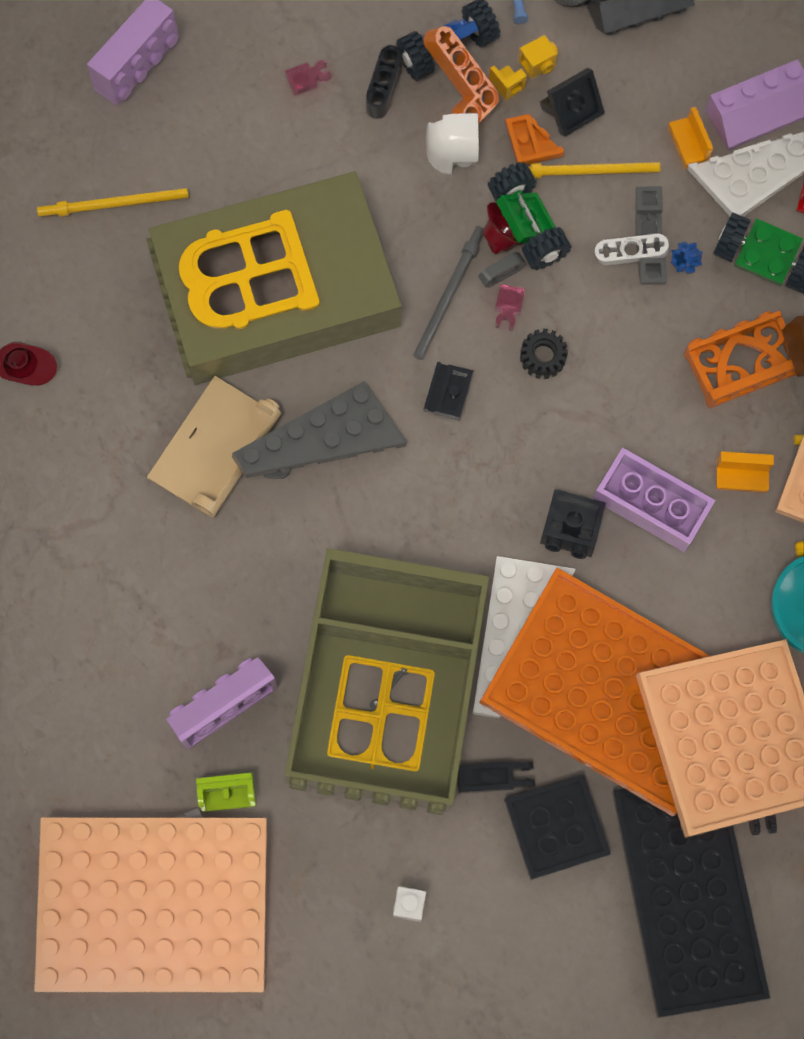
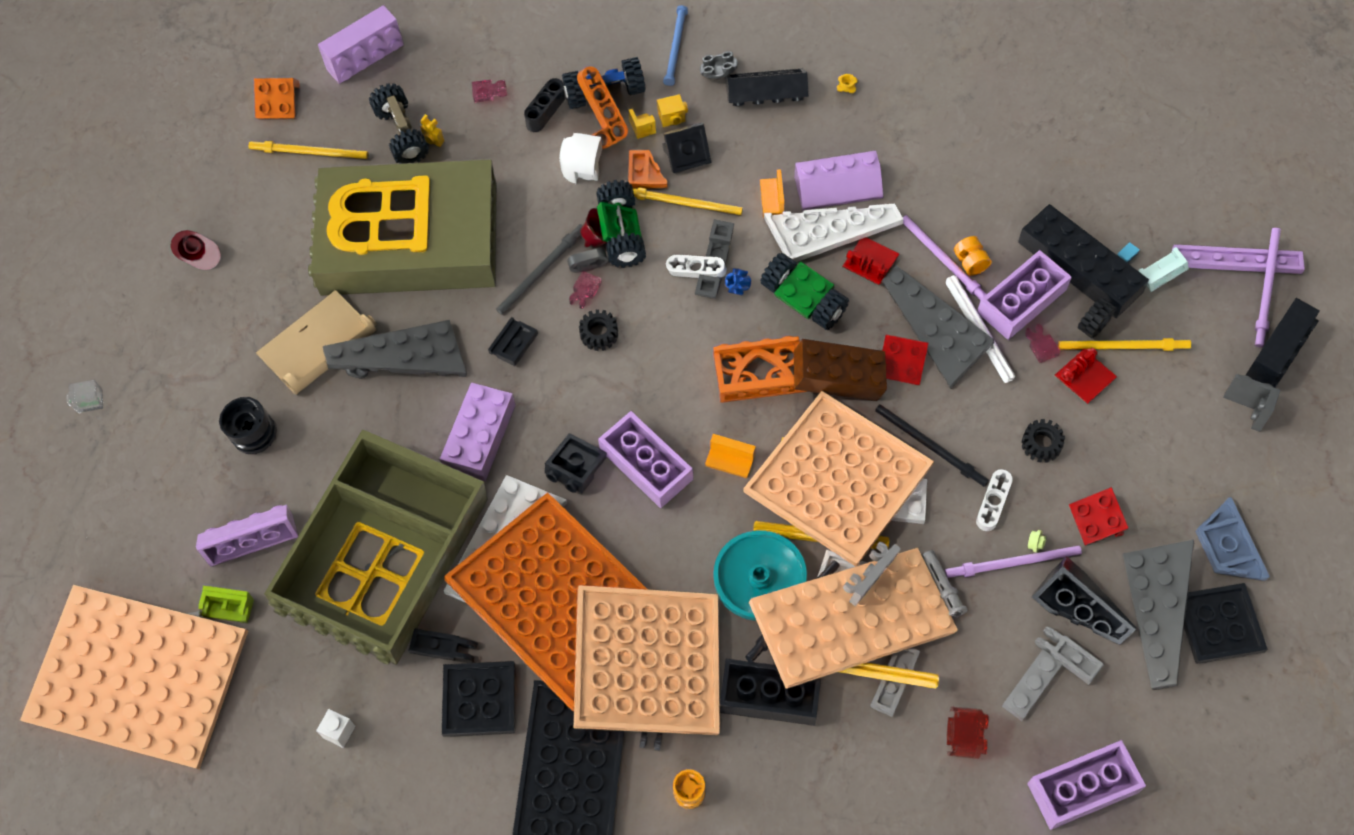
camera: 20 degrees right, 10 degrees down
none -> black wheel [219,397,277,454]
none -> orange bracket [254,78,300,119]
none -> black plate [369,83,429,164]
none -> yellow plate [420,114,444,147]
none -> lavender brick [440,383,515,481]

